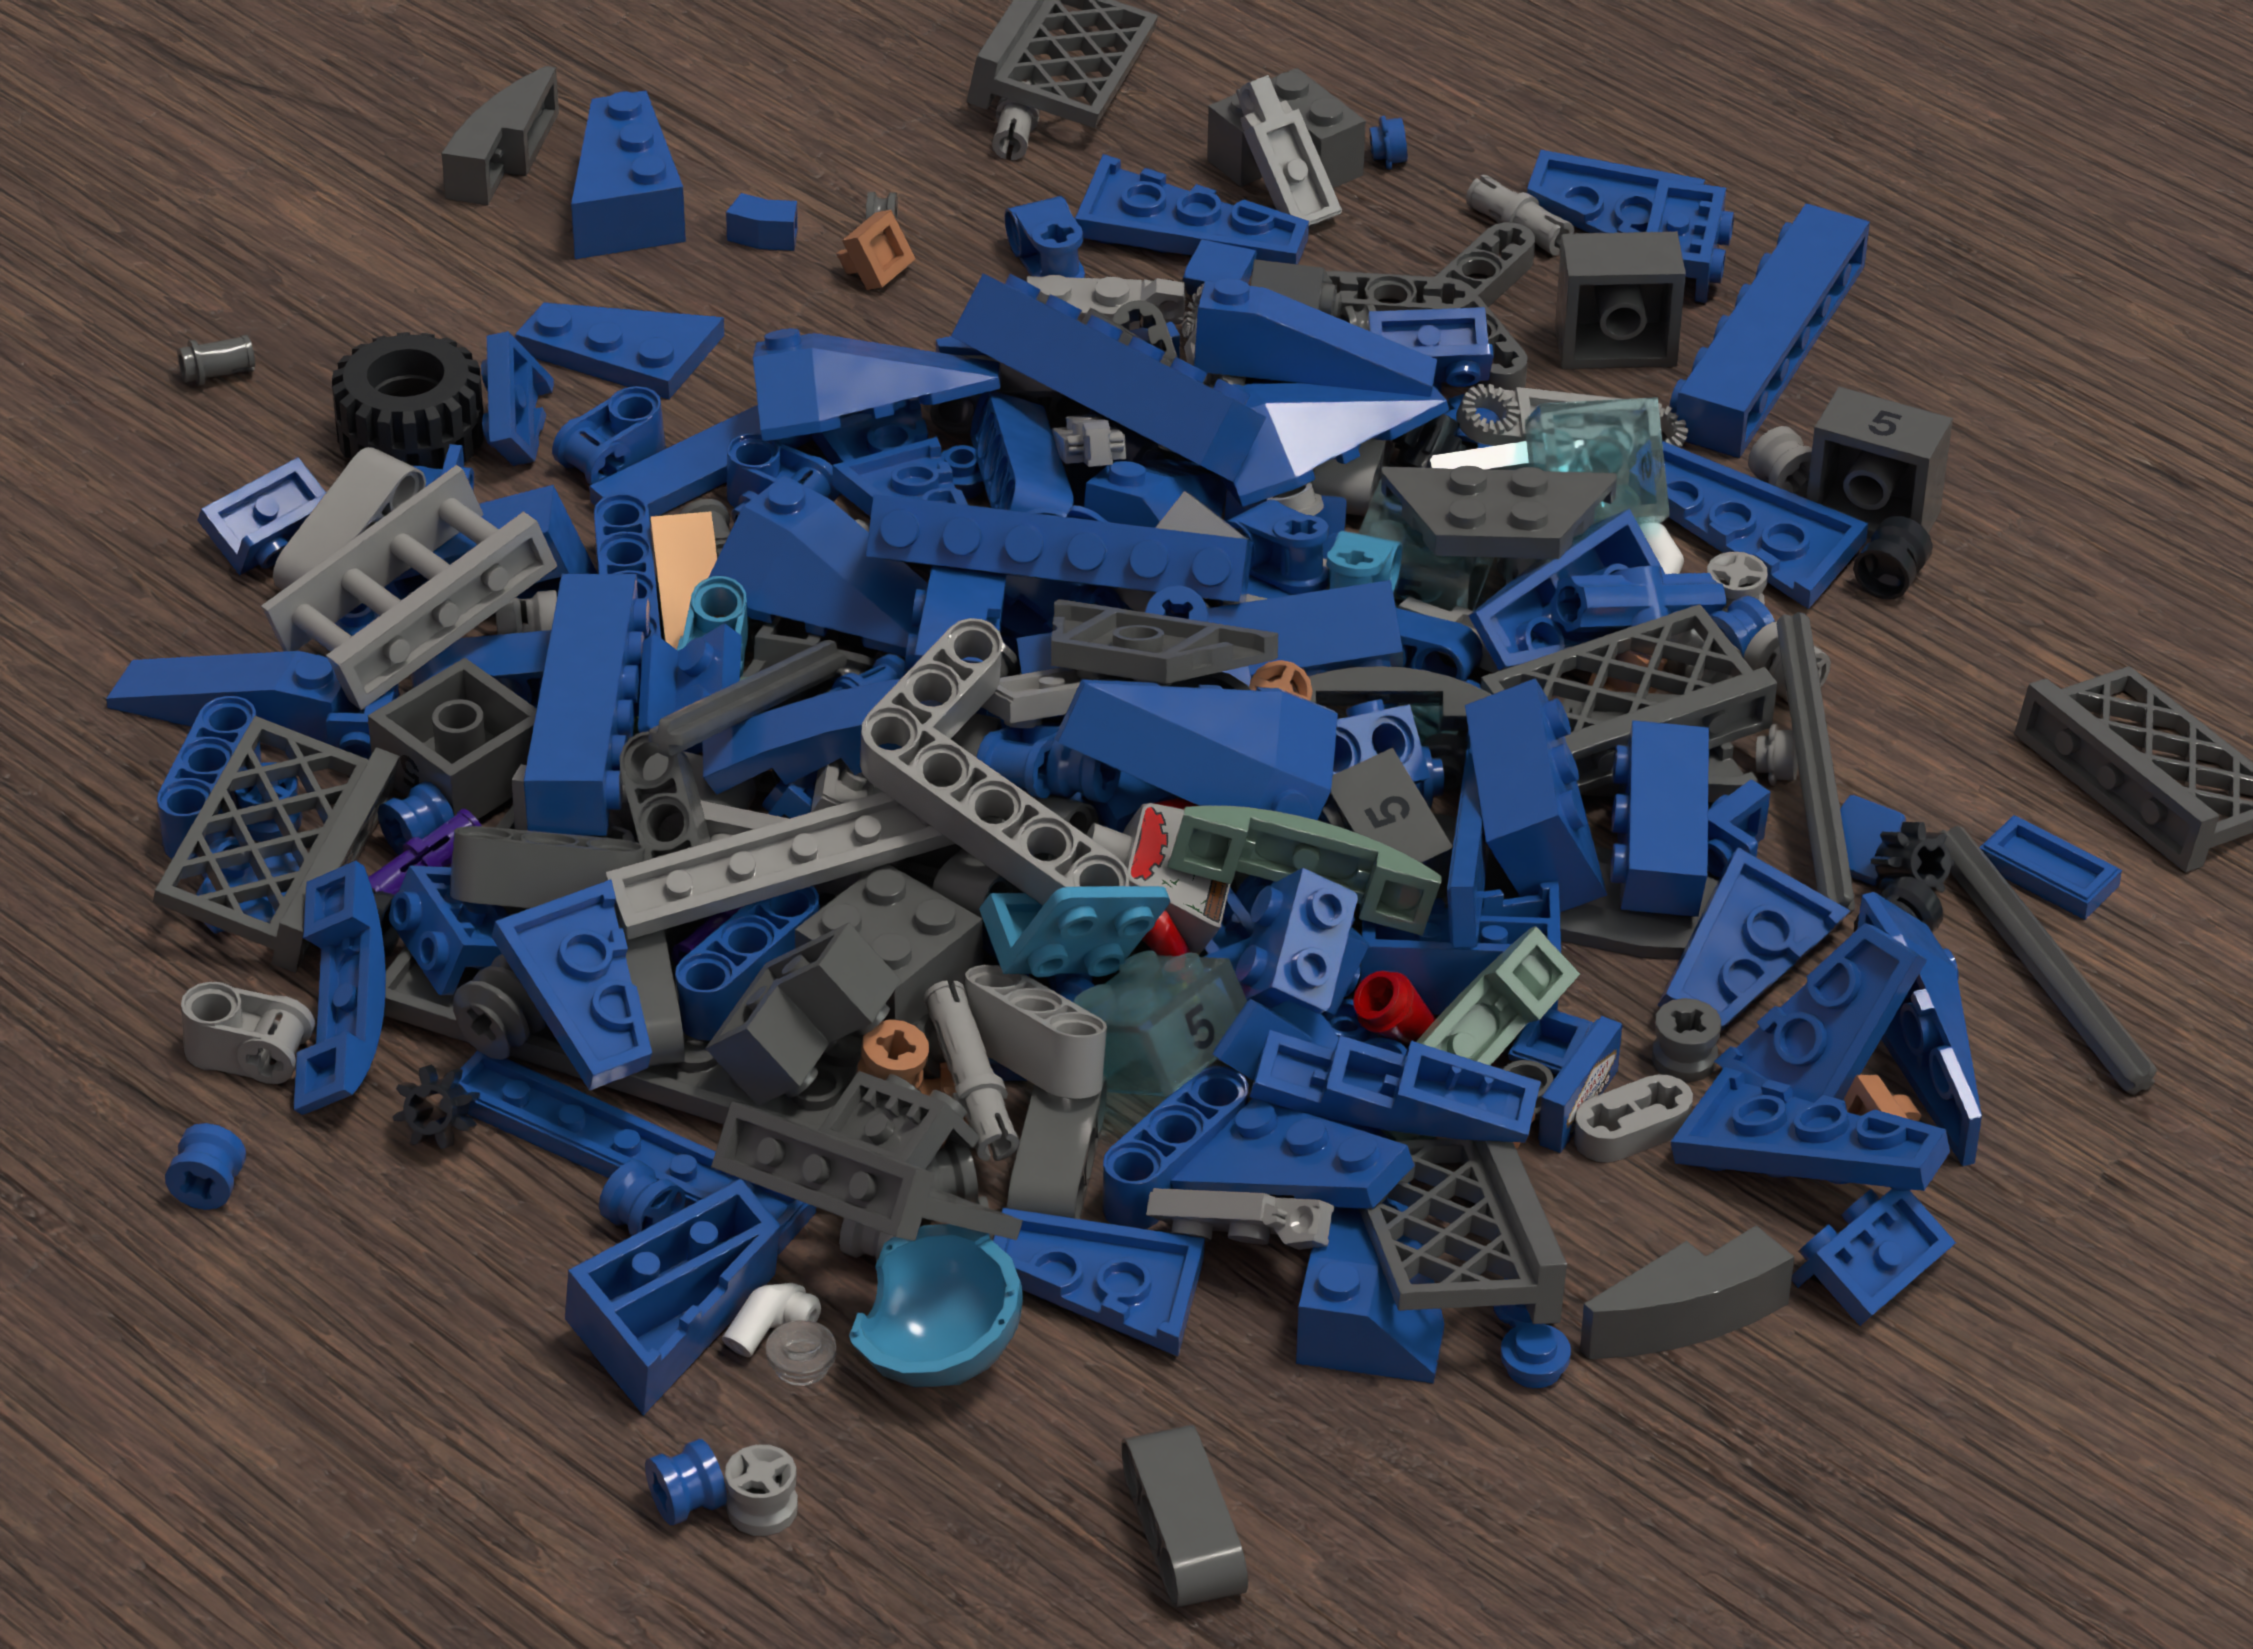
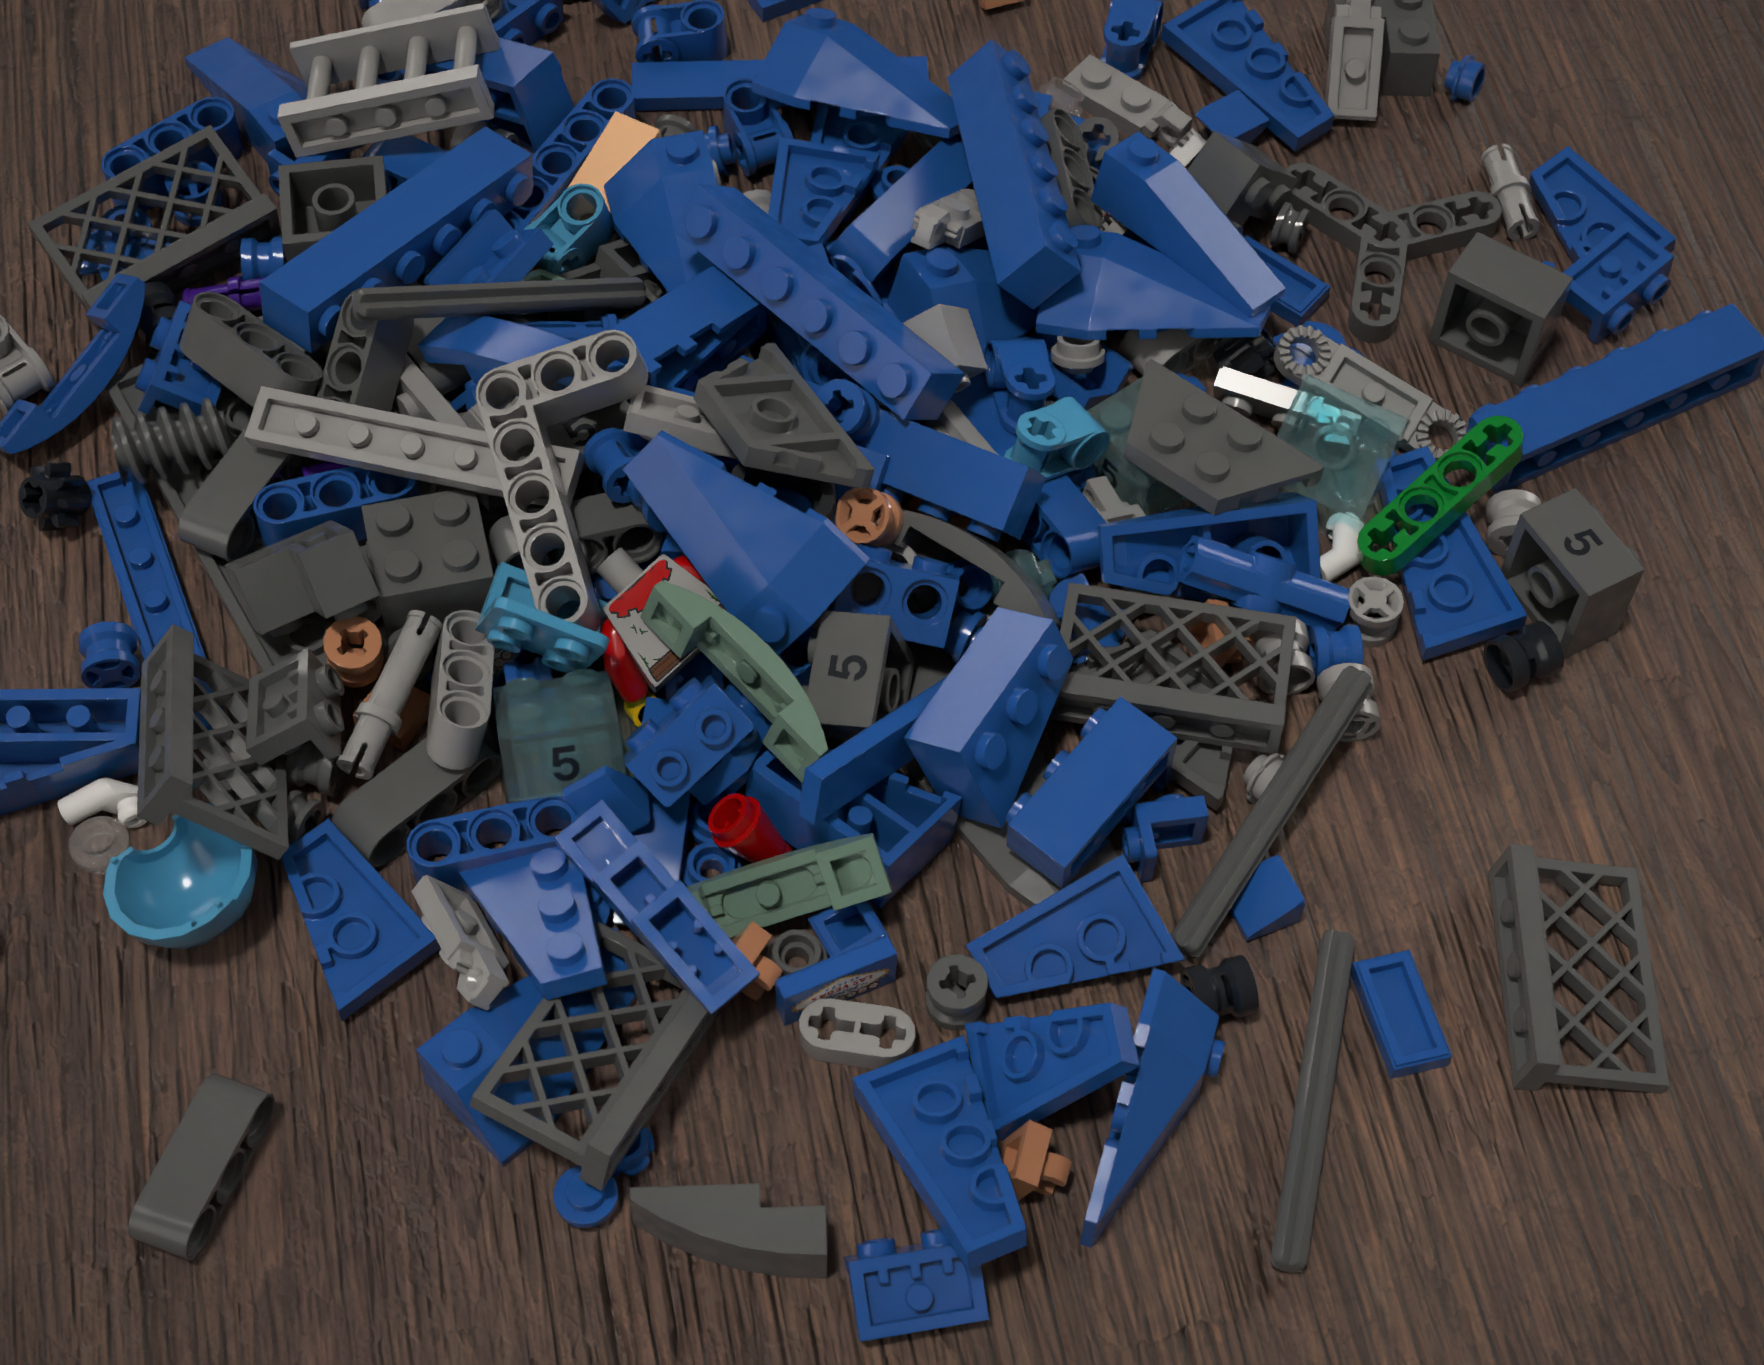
camera: 35 degrees right, 15 degrees up
blue wing [491,879,652,1091] -> none
blue bracket [1367,307,1494,387] -> none
black gear [1871,822,1955,892] -> none
none -> green beam [1357,415,1523,576]

